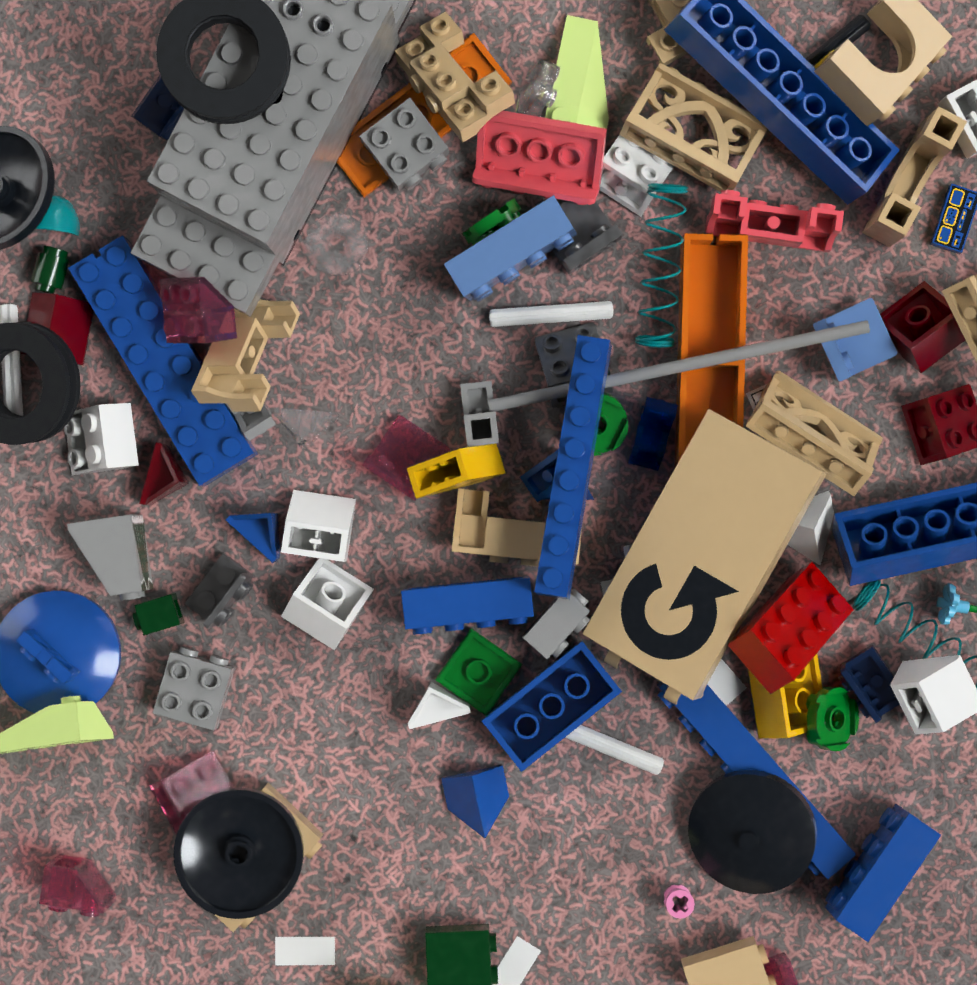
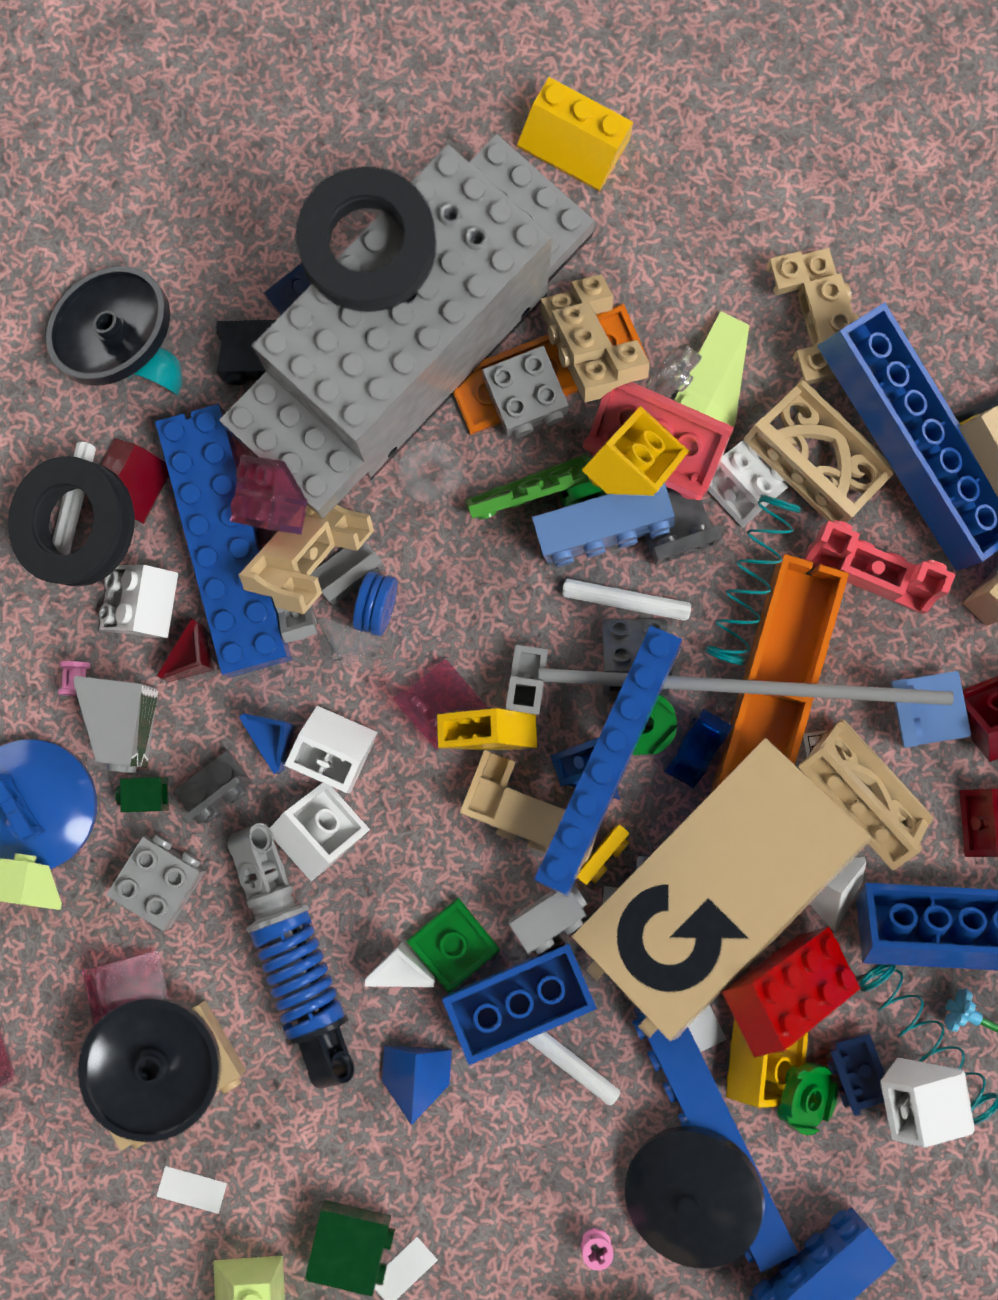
camera: 15 degrees right, 5 degrees down
dark green brick [31,246,69,294] -> none
blue brick [401,576,534,635] -> none
none -> bright pink bush [58,661,90,696]
none -> black hips [216,320,276,385]
none -> piece [228,823,354,1089]
none -> light grey panel [310,541,385,606]
none -> blue head [353,571,398,636]
none -> bright green wing [464,454,591,519]
none -> yellow plate [577,824,629,885]
none -> yellow slope [582,406,689,496]

